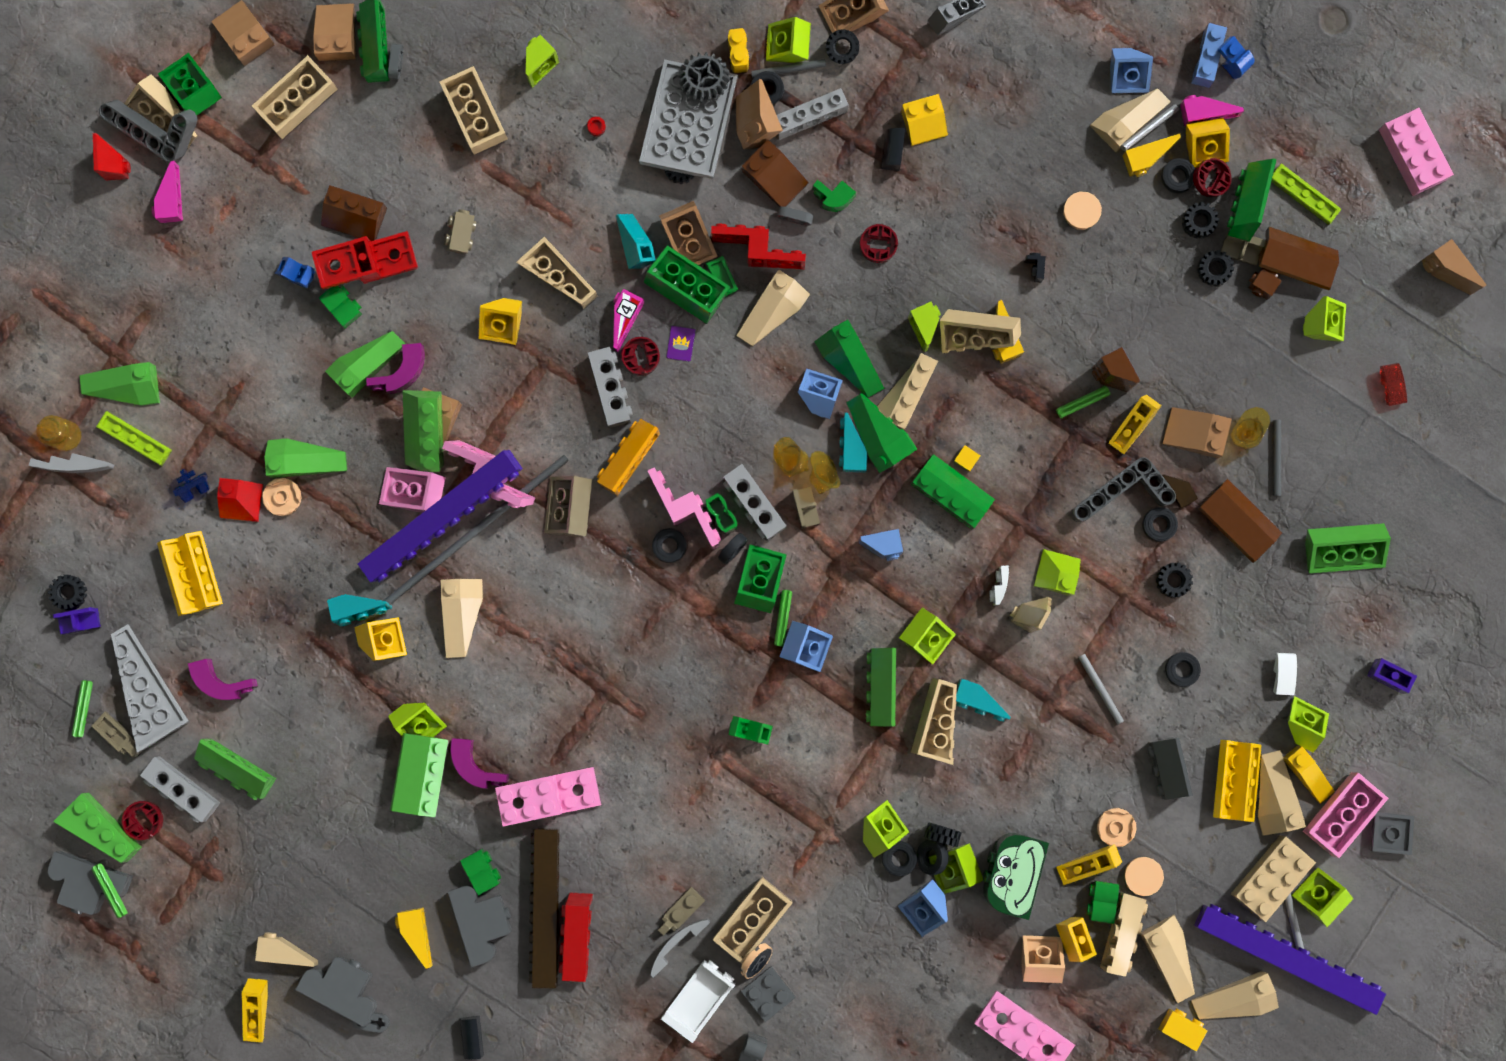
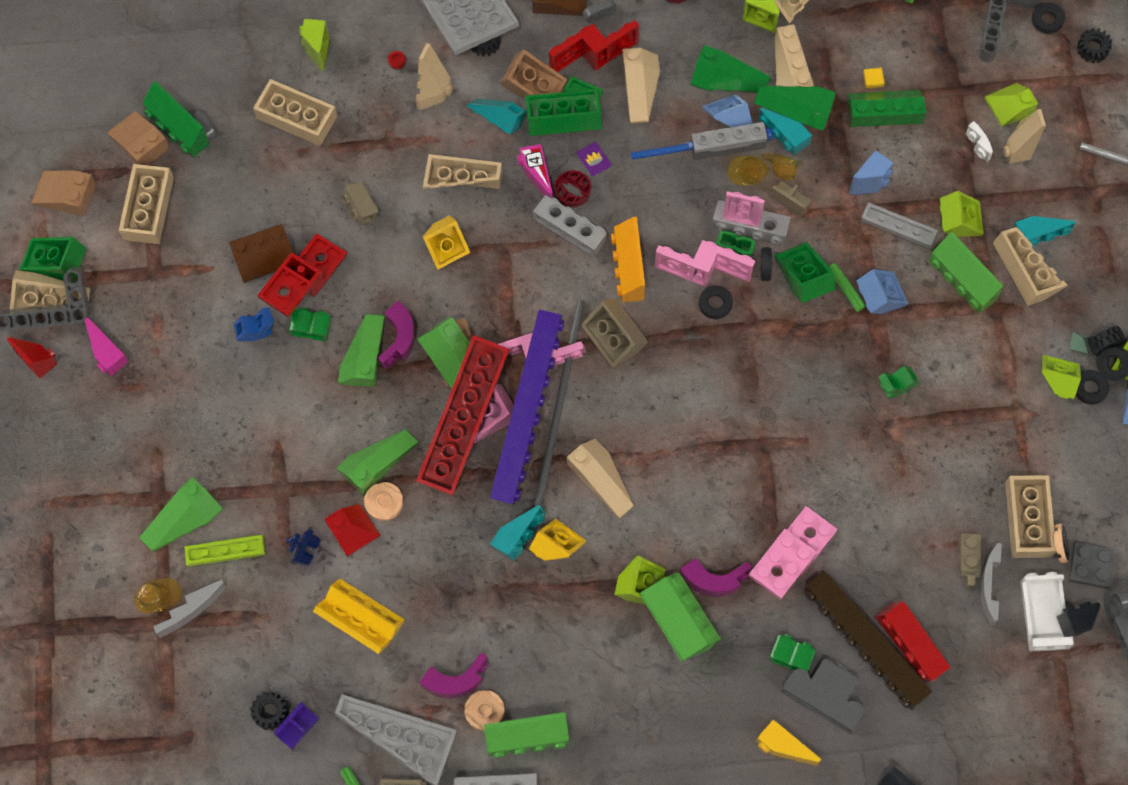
camera: 40 degrees left, 15 degrees down
none -> tan wedge [416,43,453,110]
none -> red brick [416,335,509,495]
none -> light nougat tile [465,690,505,731]
none -> piece [630,122,774,160]
none -> bright pink slope [723,191,766,228]
none -> light grey plate [861,202,938,249]
none -> black slope [1056,601,1101,637]
none -> sand green slope [1069,332,1091,354]

